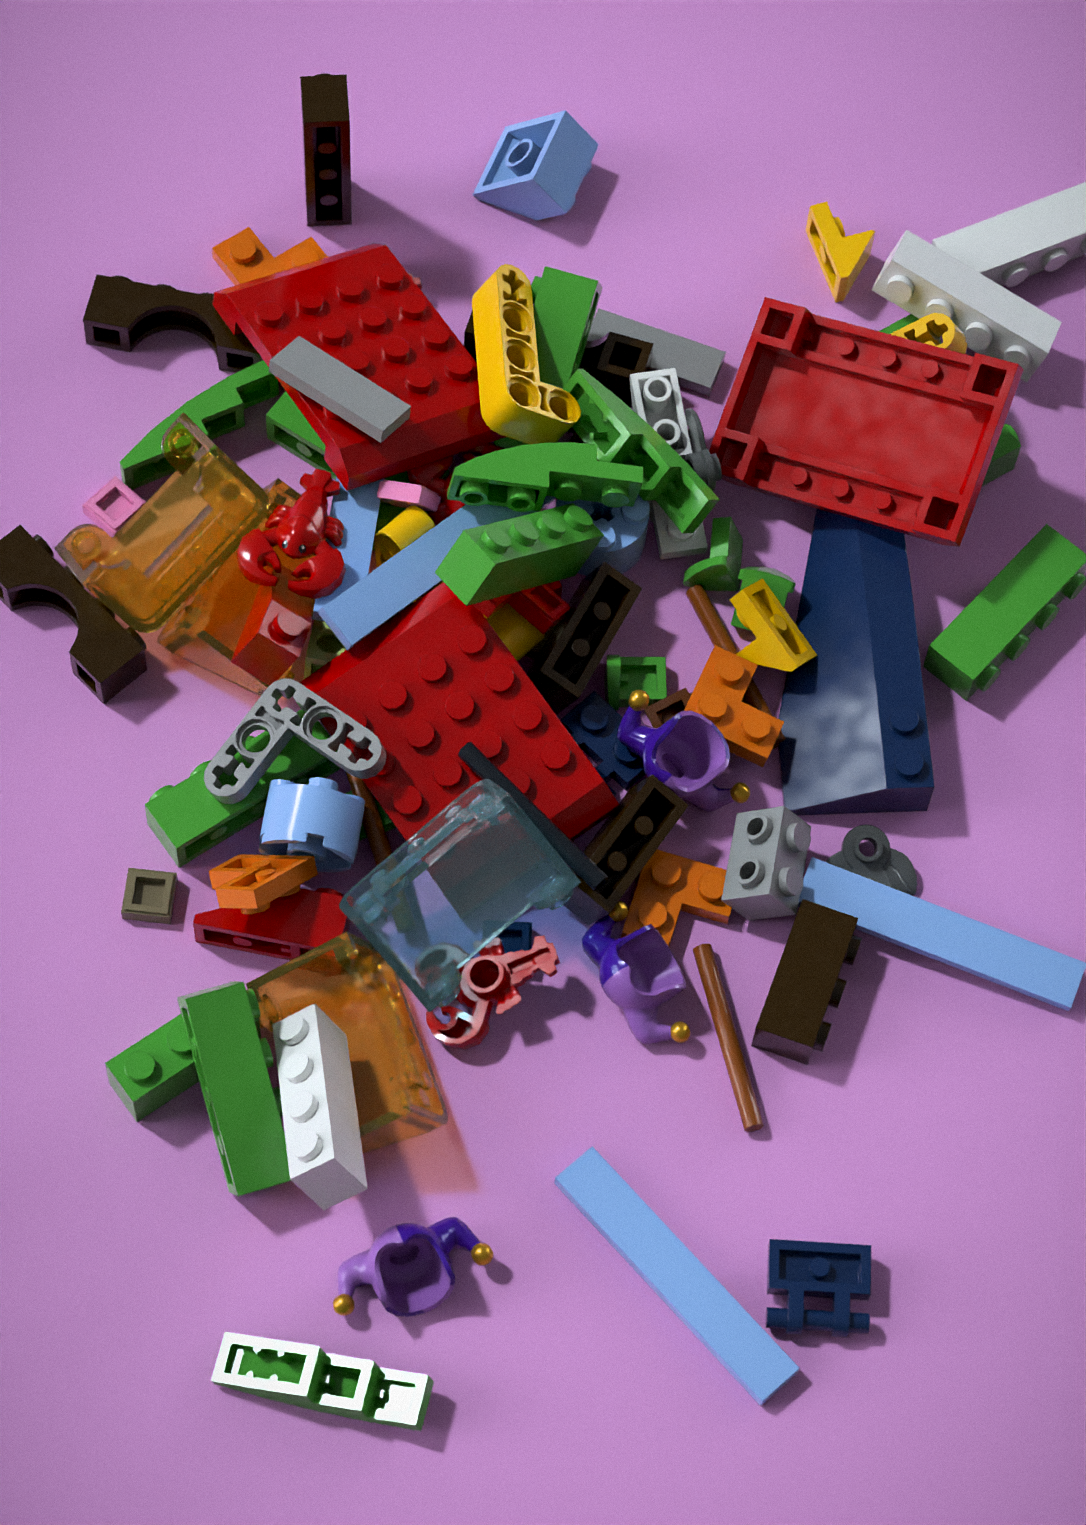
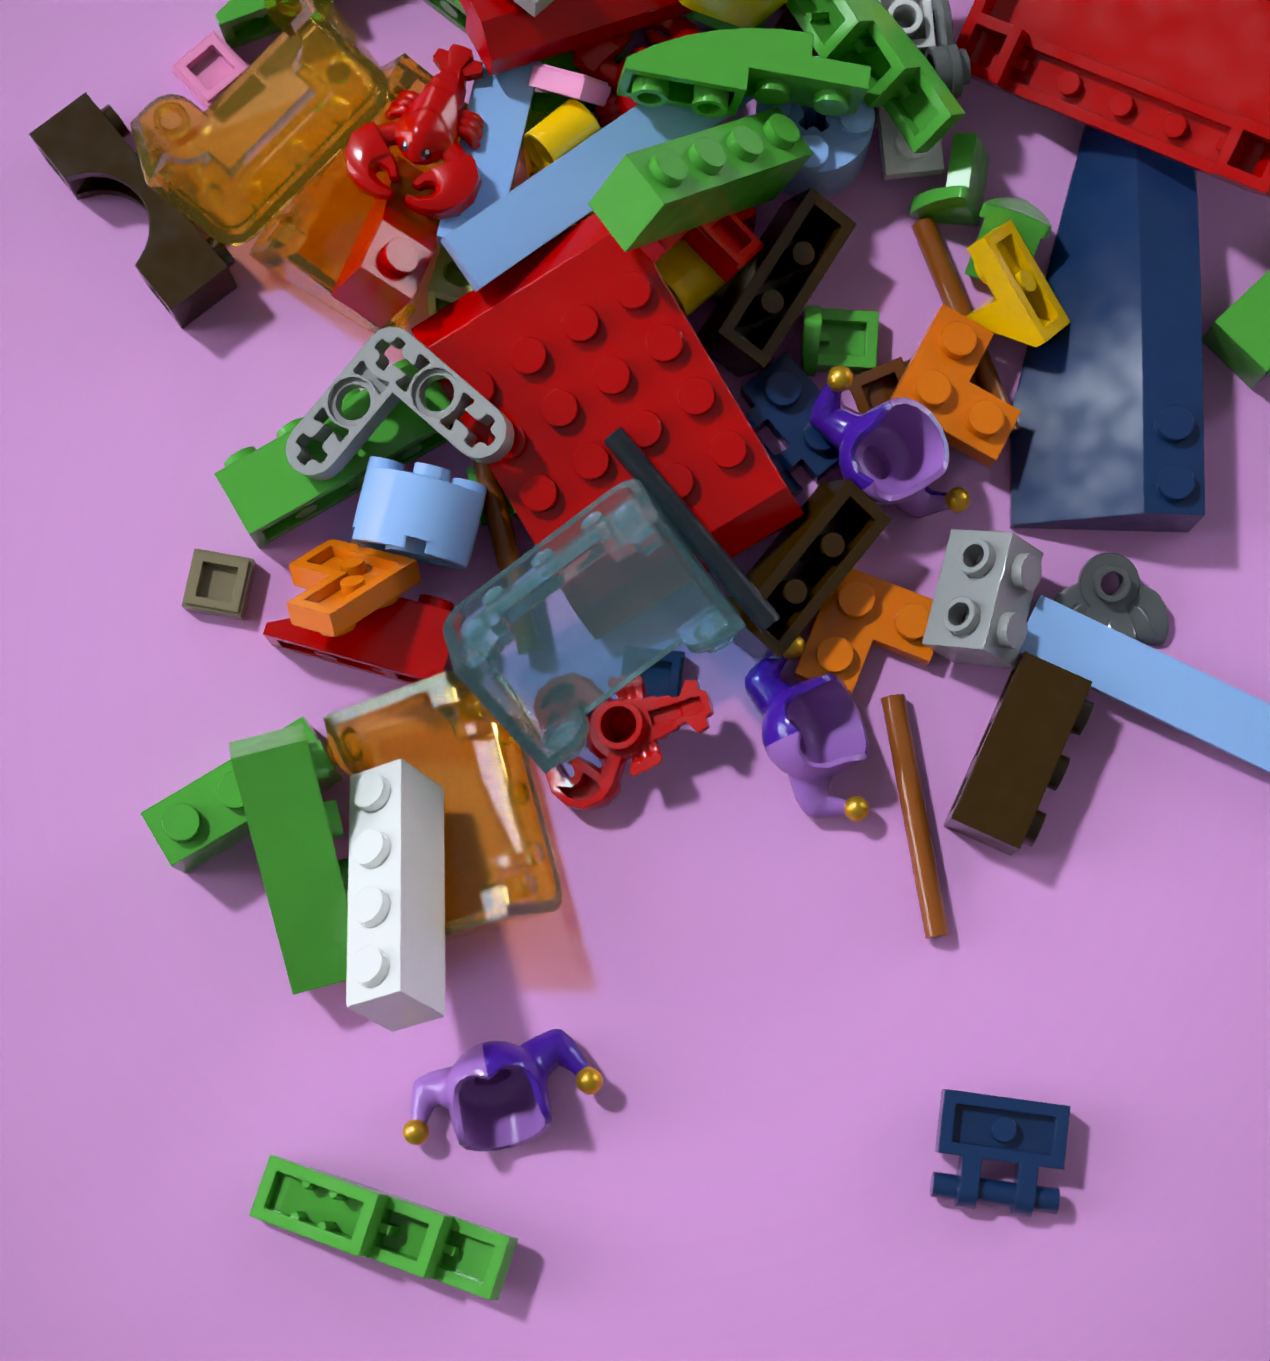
camera: 10 degrees right, 15 degrees up
light blue tile [554,1146,800,1406] -> none

